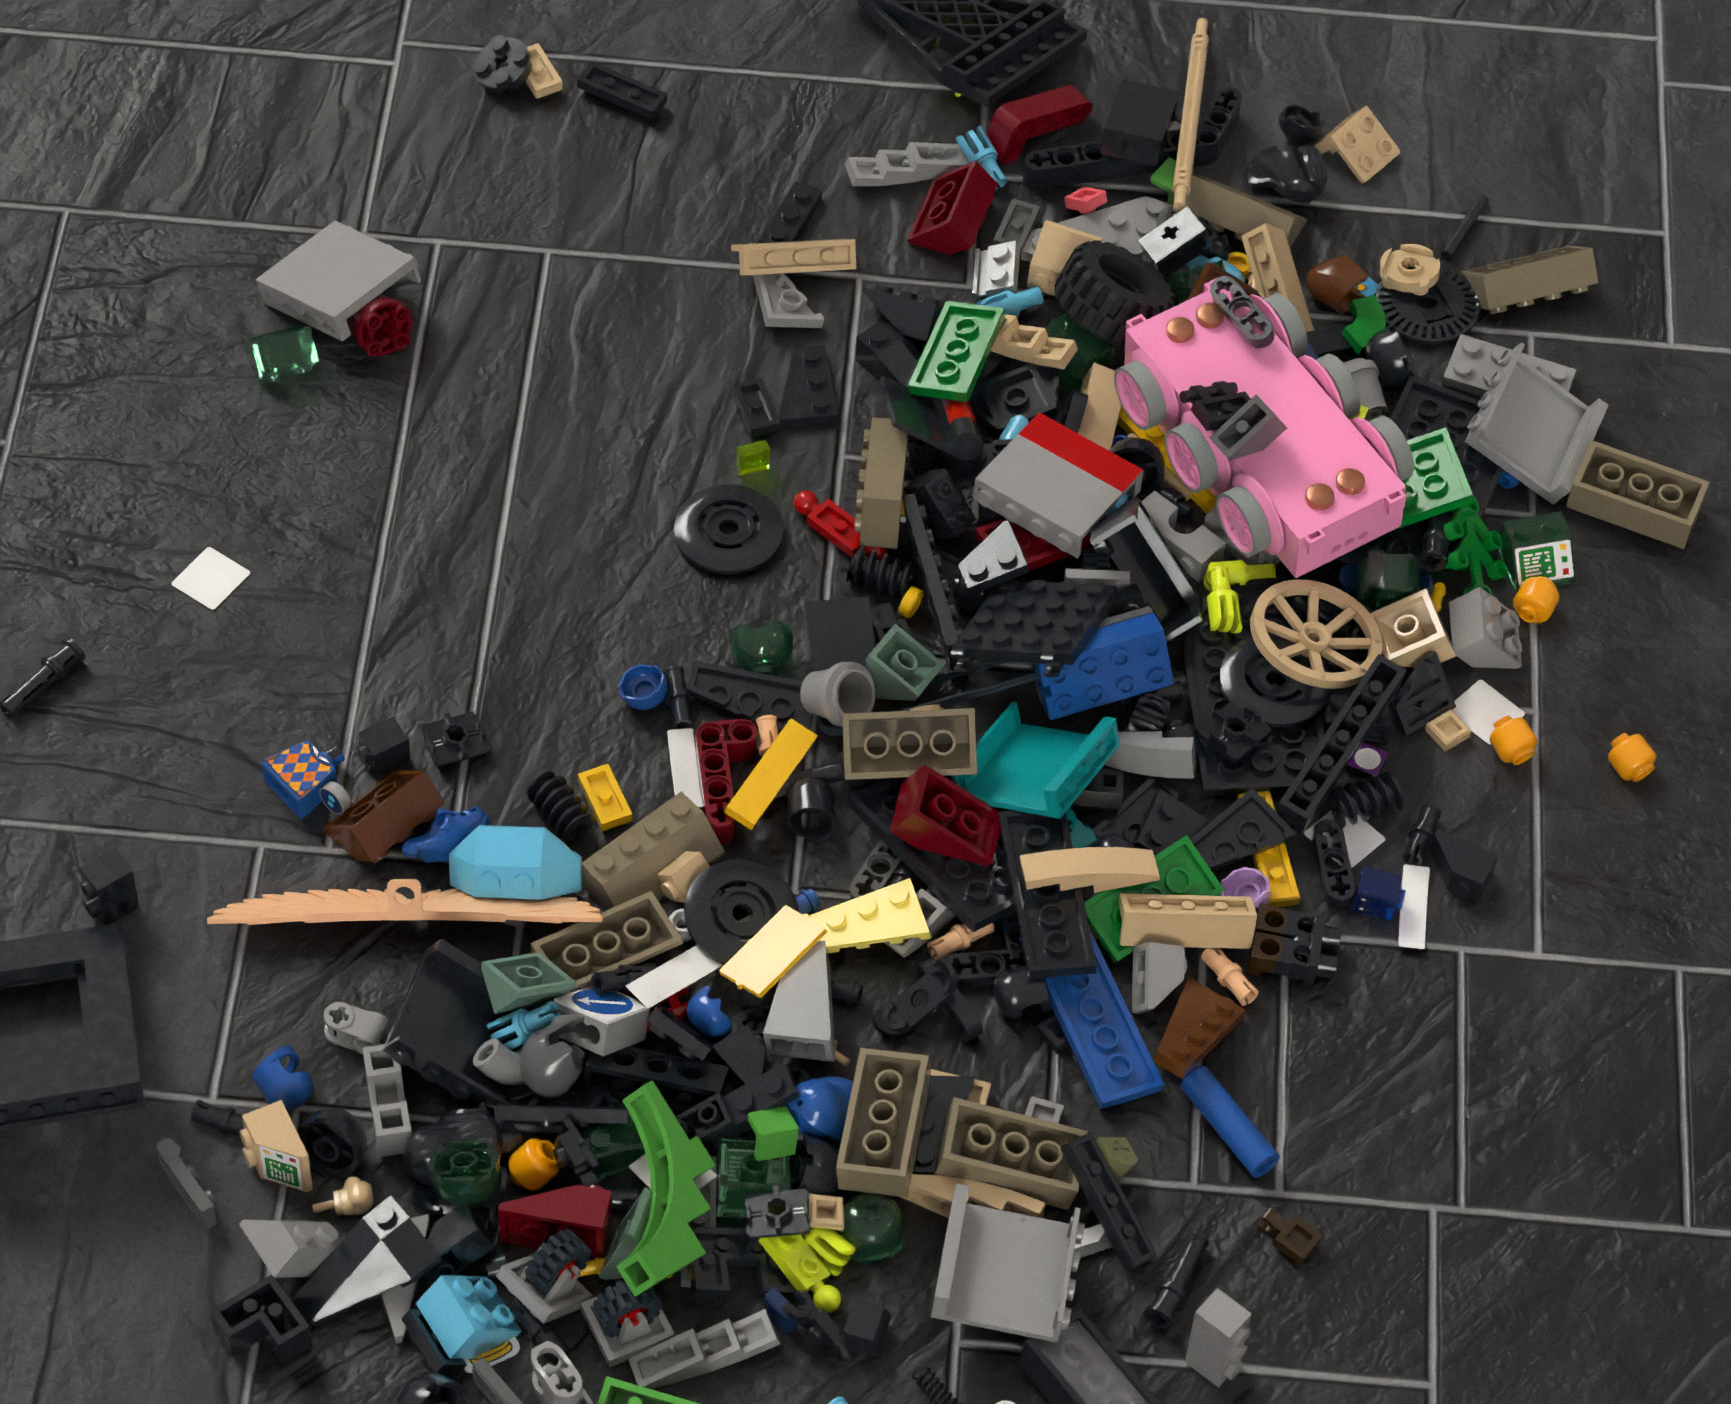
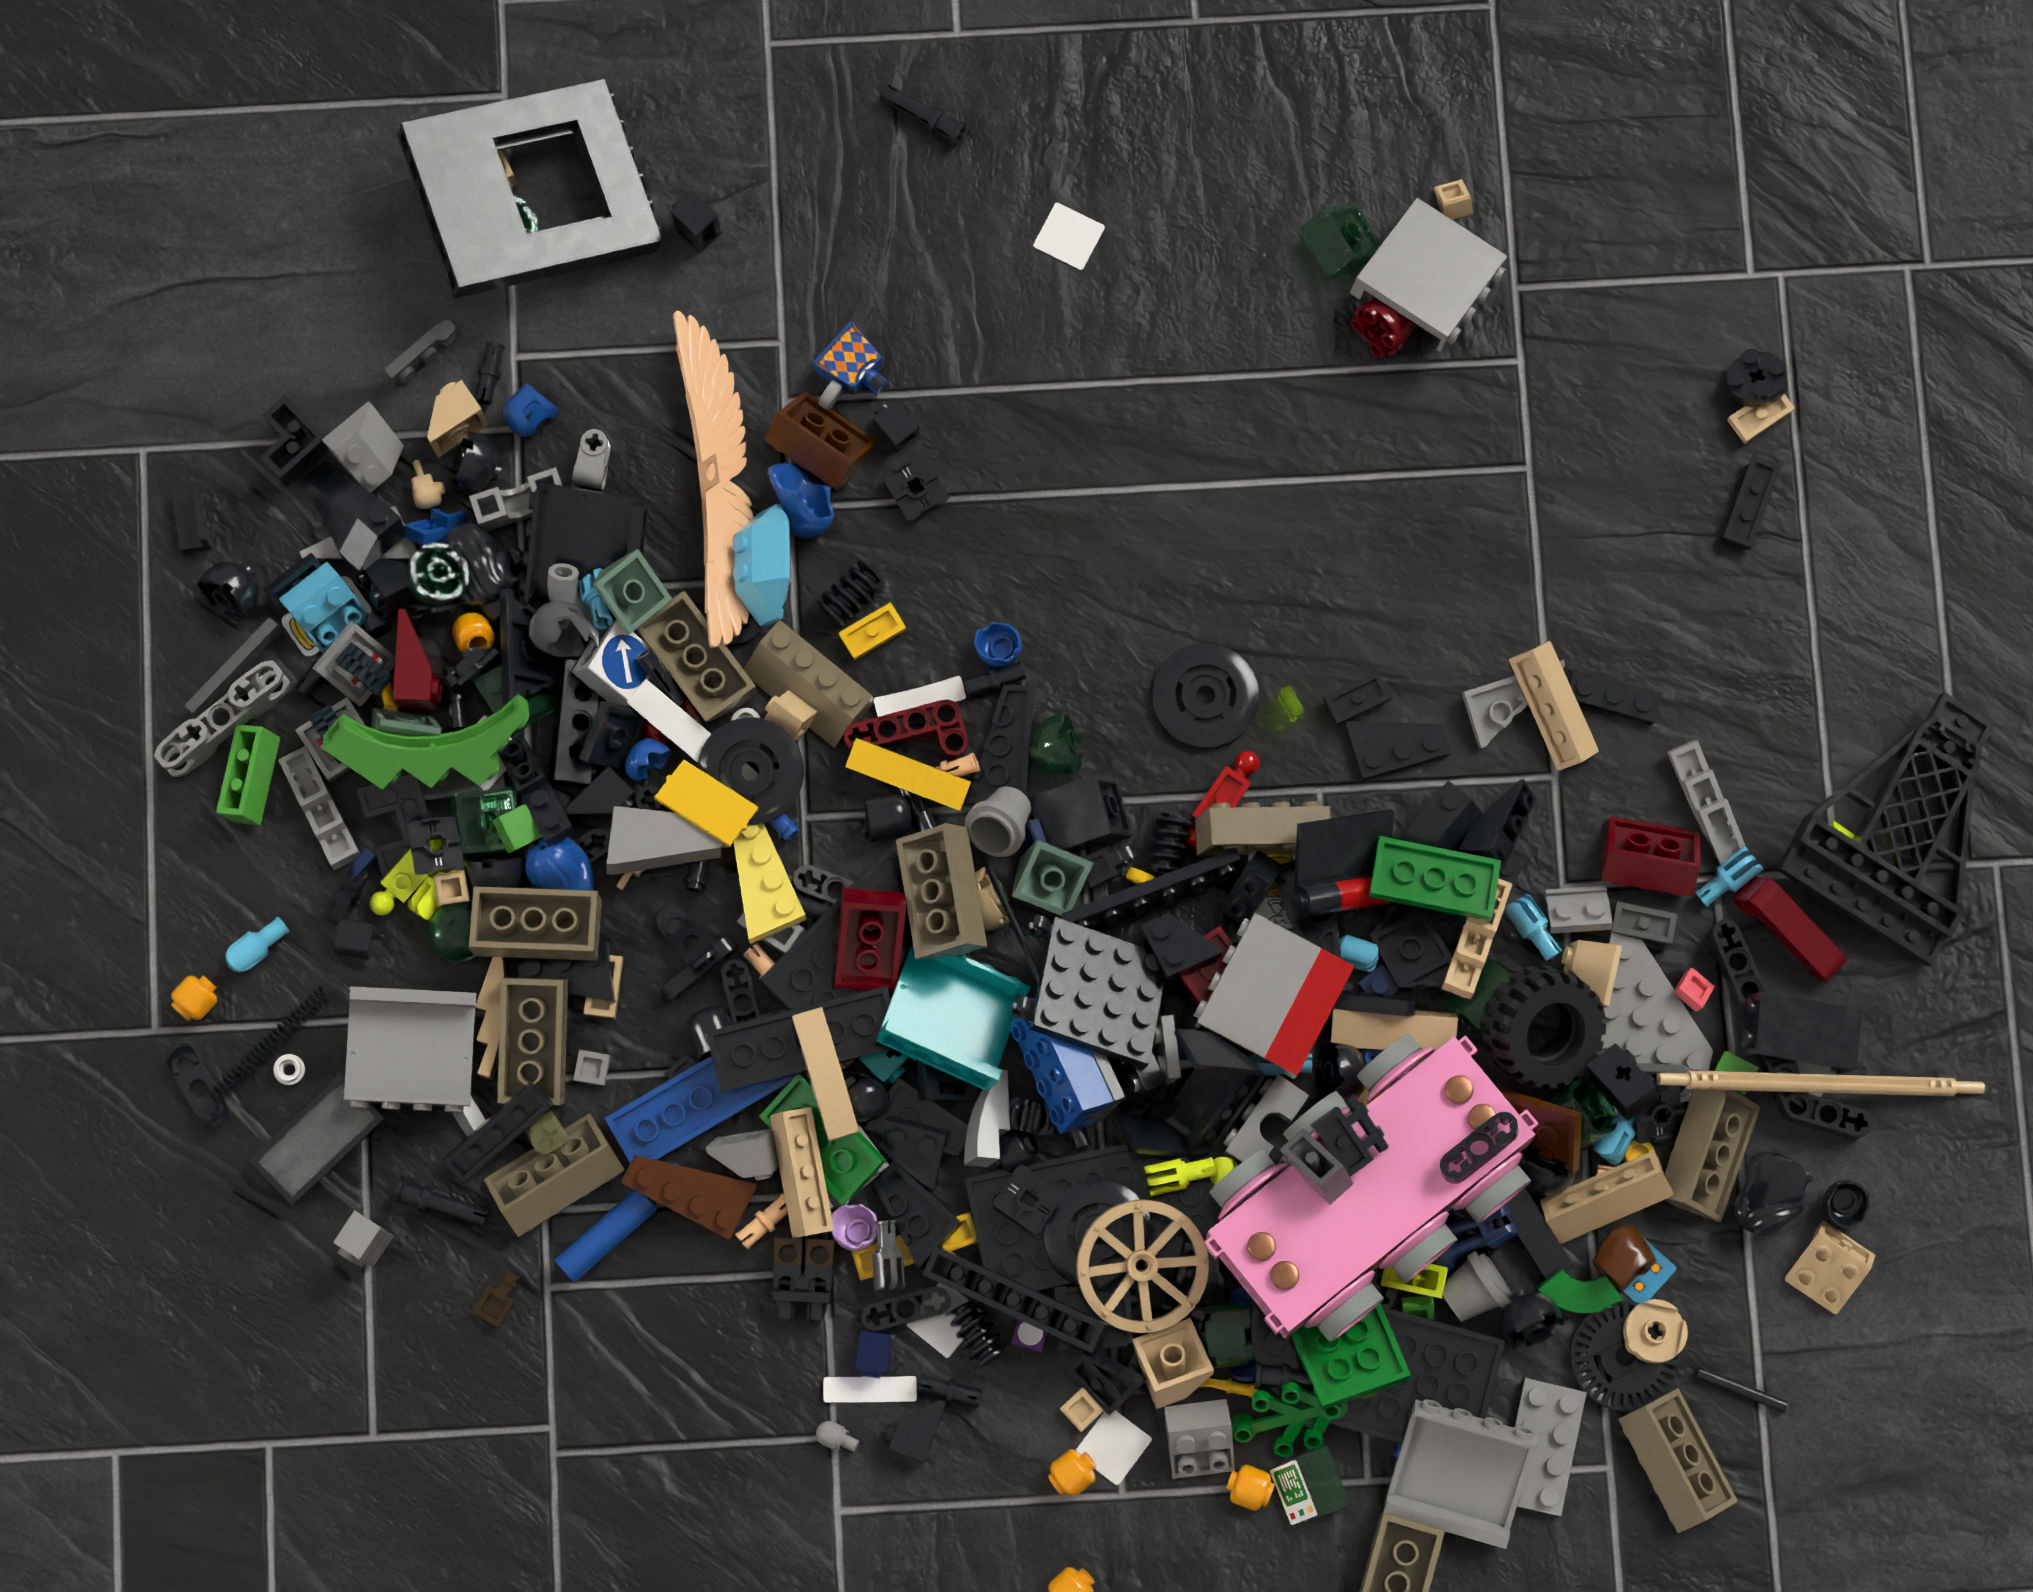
camera: 85 degrees right, 25 degrees up
none -> blue slope [404,508,467,546]
none -> dark tan slope [484,1113,625,1237]
none -> light grey cylinder [816,1421,860,1452]
none -> dark grey arm [872,1220,905,1291]
none -> tan slope [1434,179,1473,220]

